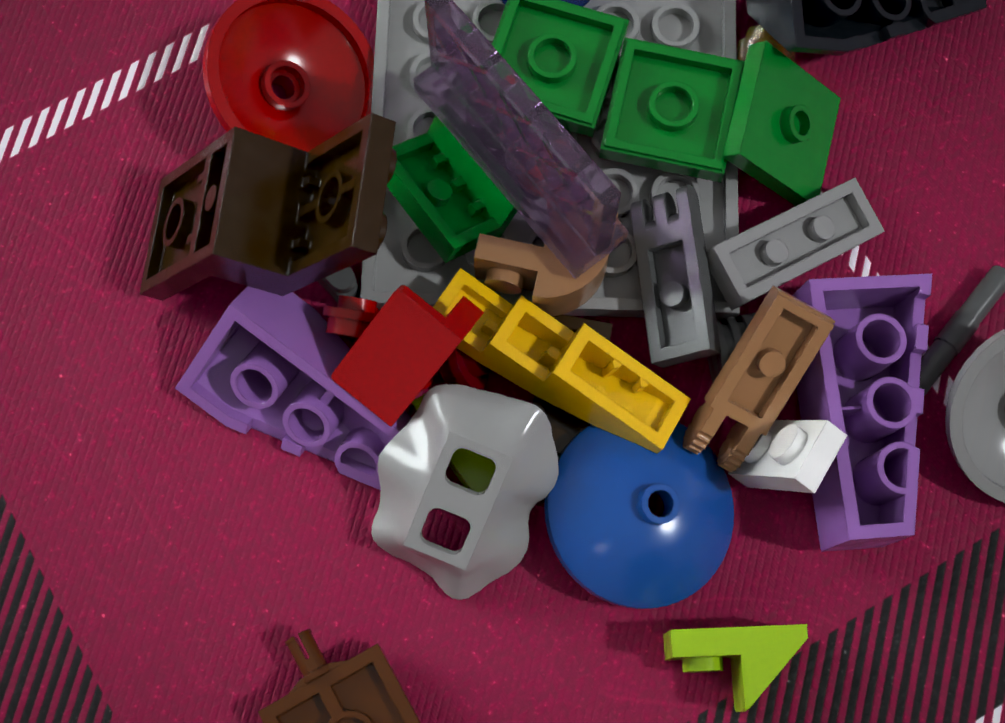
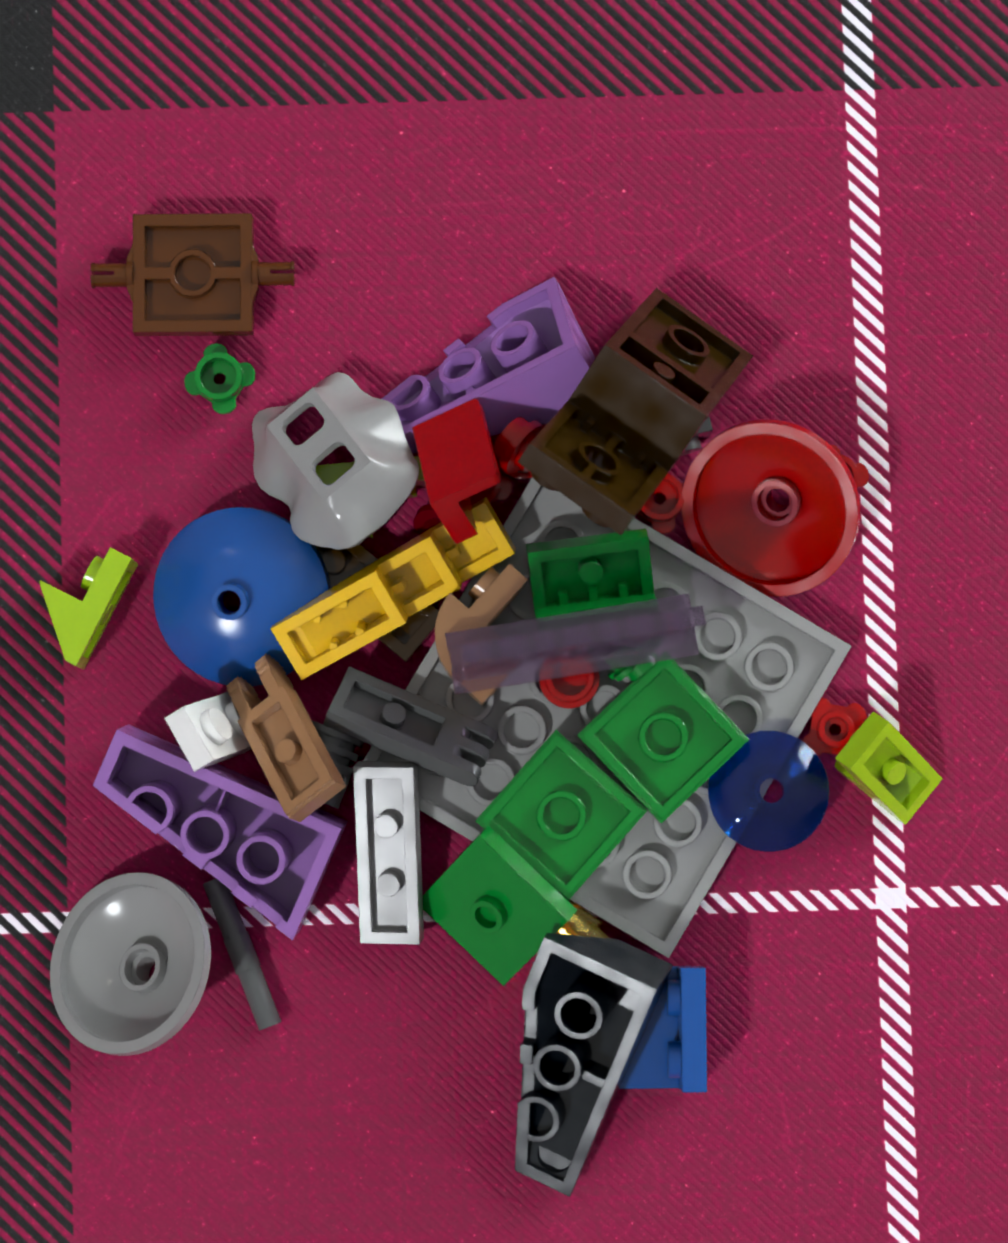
camera: 115 degrees right, 10 degrees up
none -> green plate [184,344,256,414]

